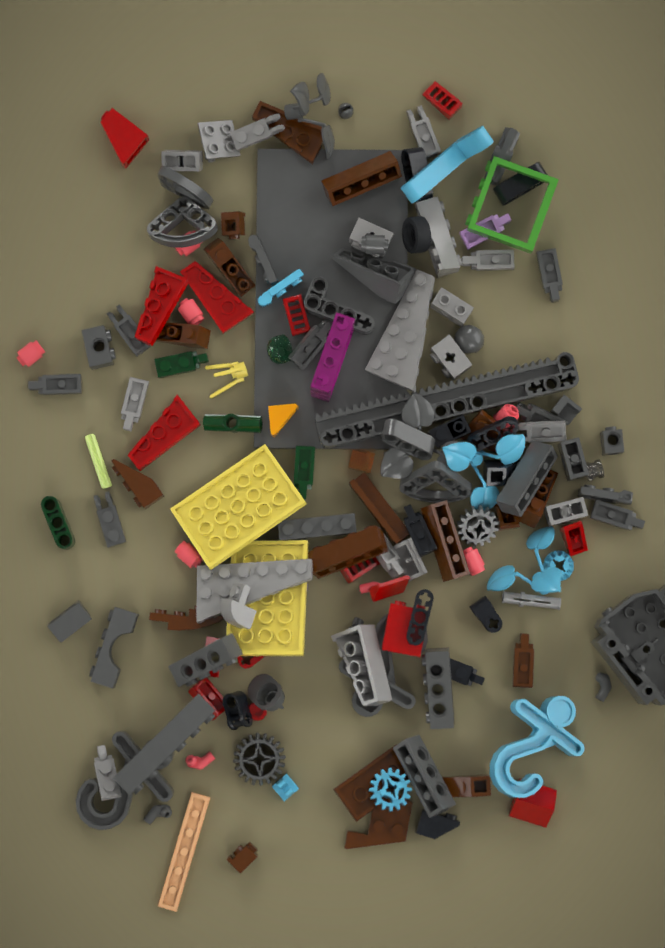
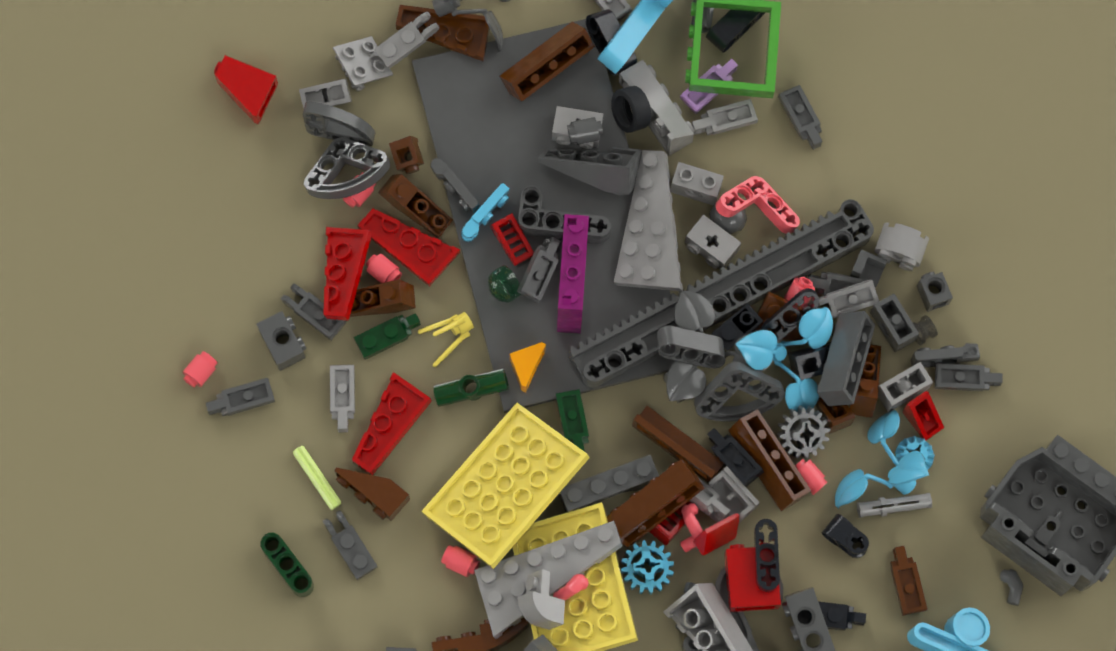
camera: 15 degrees left, 10 degrees down
clear orange panel [348,450,375,474] -> none
none -> coral arm [553,574,589,601]
none -> medium azure gear [621,540,674,595]
none -> coral arm [681,503,703,538]
none -> coral beam [716,176,800,234]
none -> light grey brick [875,223,929,271]

